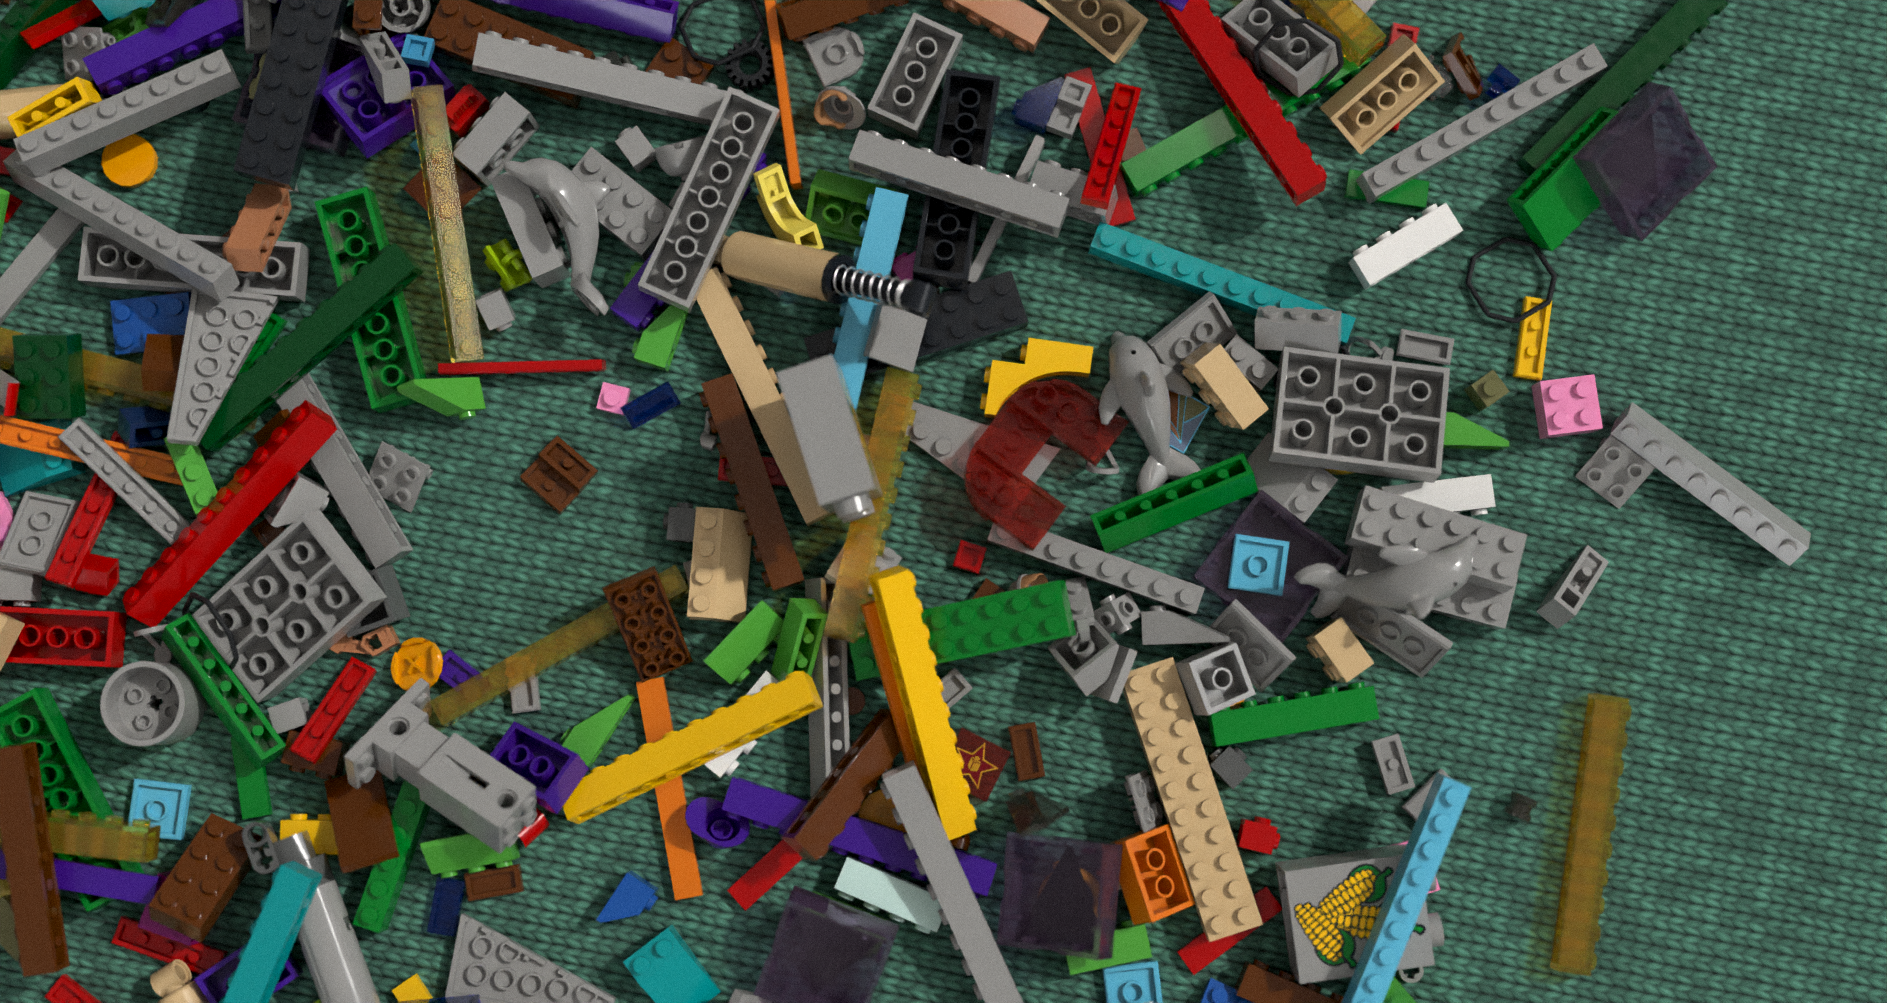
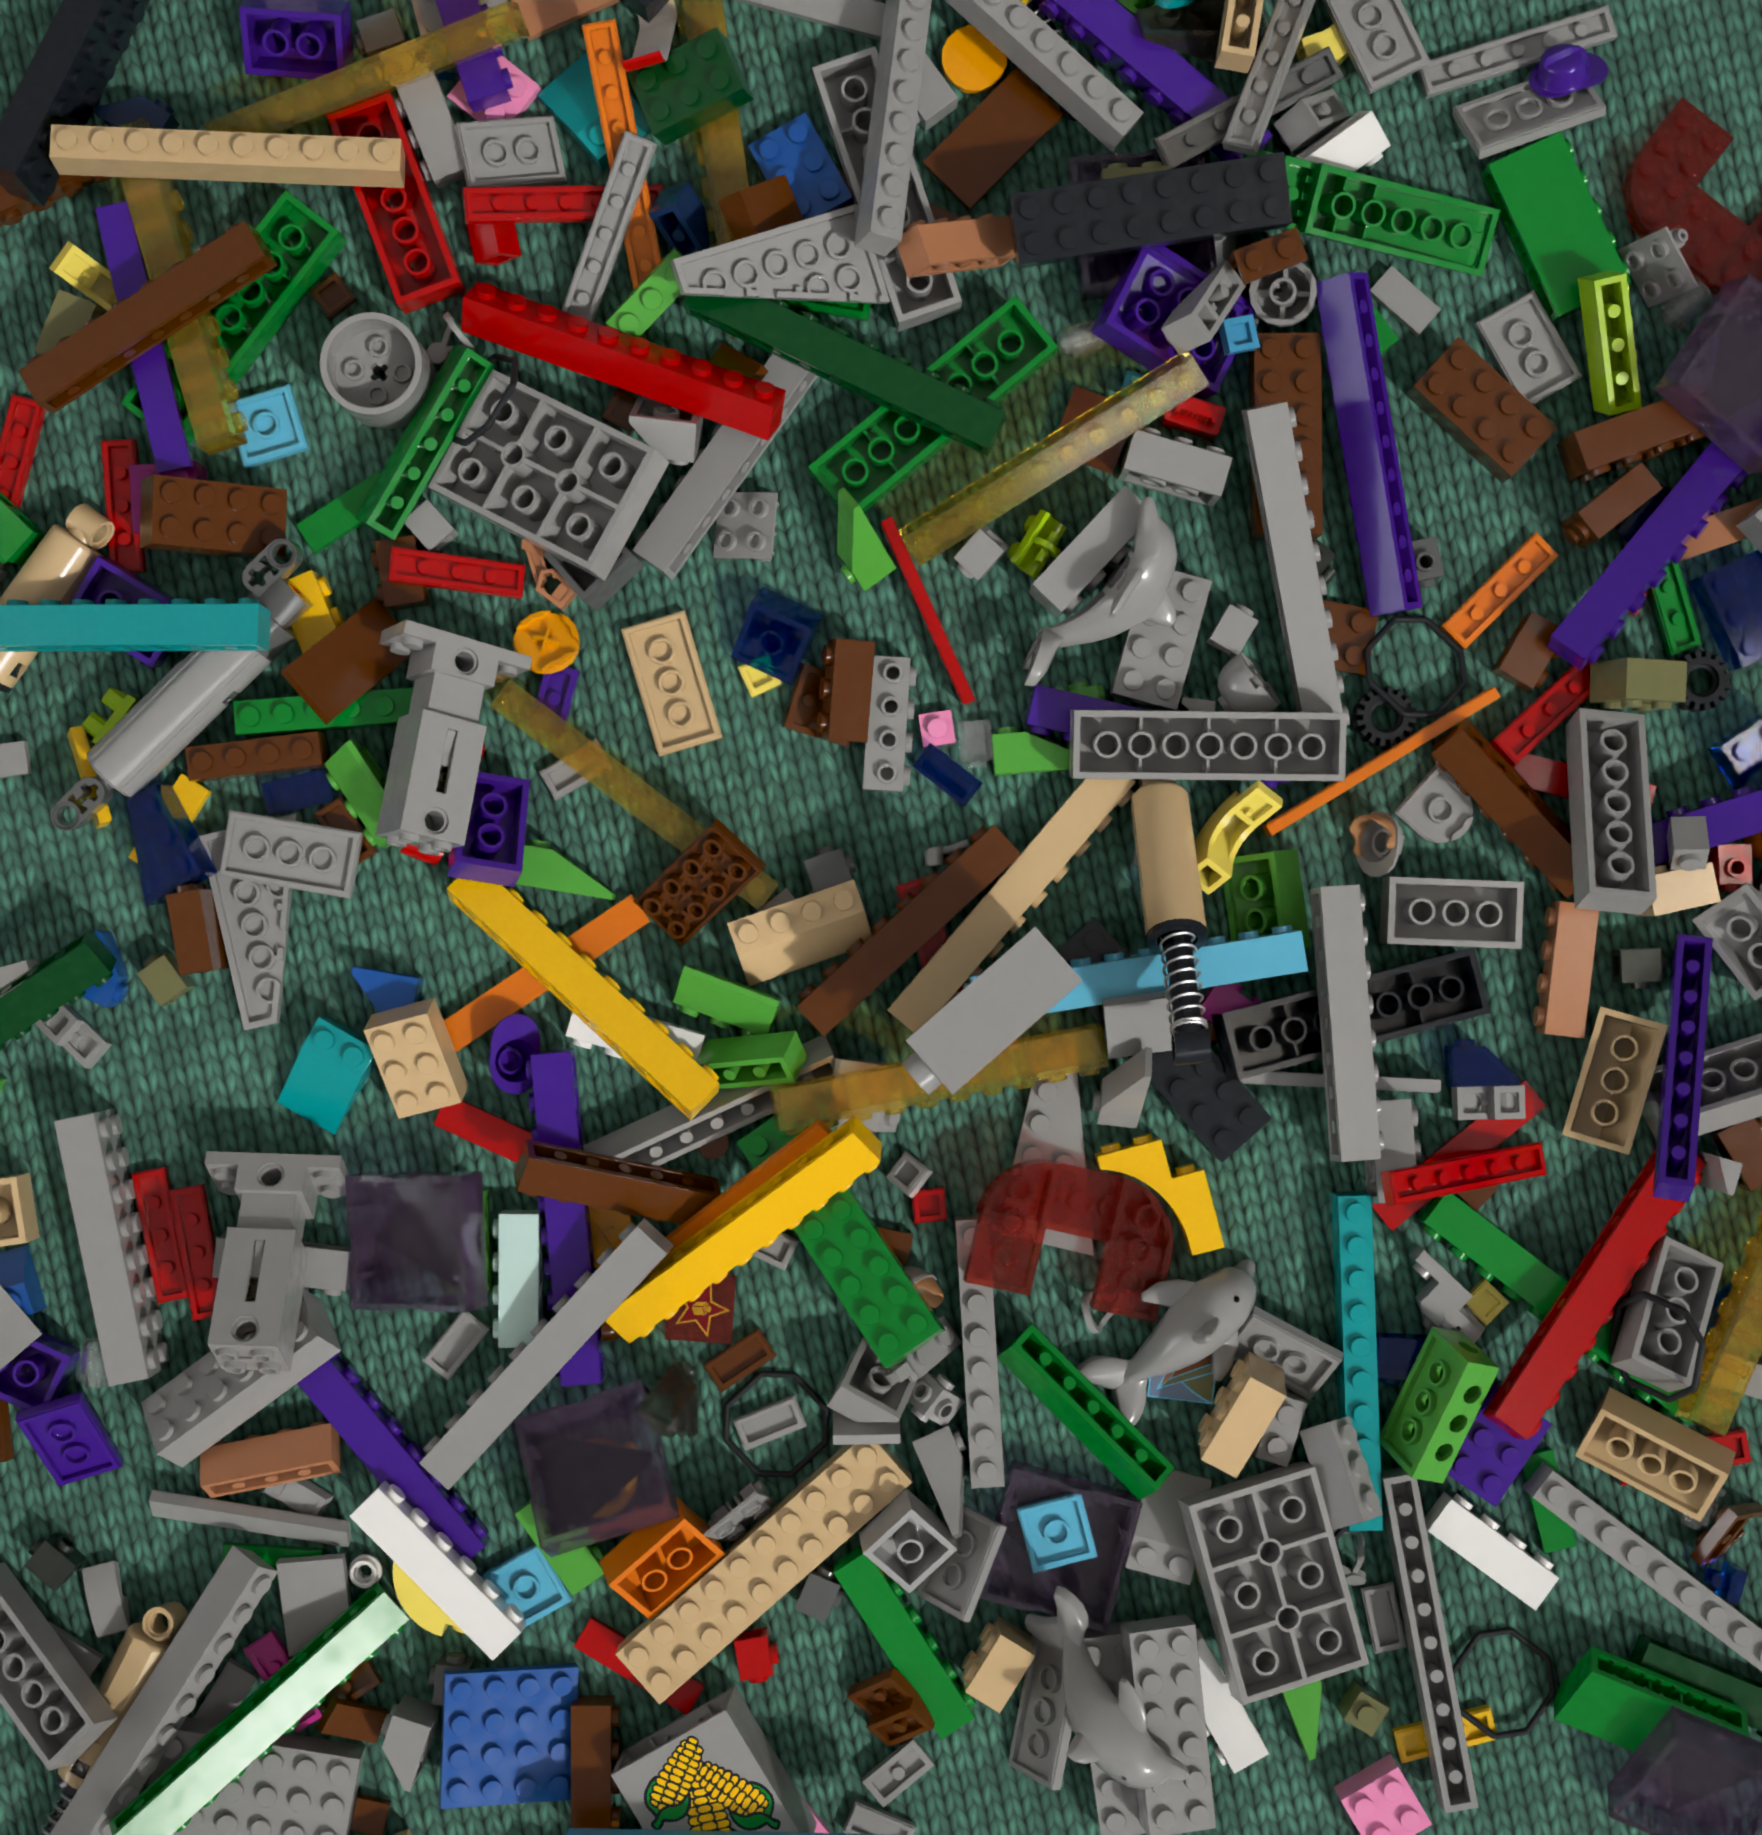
camera: 65 degrees right, 5 degrees up
none -> reddish brown brick [185,731,330,783]
none -> light grey tile [218,810,363,899]
none -> reddish brown tile [309,272,358,320]
none -> tan brick [363,998,469,1119]
none -> light grey tile [422,1307,491,1381]
none -> tan tile [621,610,723,757]
none -> black piece [723,1371,830,1478]
none -> clear blue slope [731,587,823,685]
none -> light grey tile [733,1394,807,1451]
none -> light yellow tile [738,653,782,698]
none -> reddish brown brick [816,638,875,743]
none -> reddish brown slope [847,1667,935,1747]
none -> light grey brick [863,656,917,793]
none -> light grey tile [885,1151,933,1199]
none -> light grey slope [916,53,958,131]
none -> reddish brown tile [922,67,1064,212]
none -> clear brick [956,719,994,769]
none -> clear brick [1059,318,1110,360]
none -> light grey slope [1092,1047,1152,1128]
none -> clear blue slope [1376,1332,1428,1384]
none -> bright green brick [1380,1326,1500,1483]
none -> light grey brick [1381,1467,1479,1814]
none -> light grey plate [1409,1246,1485,1343]
none -> dark purple brick [1448,1383,1552,1507]
none -> light yellow tile [1464,1278,1510,1326]

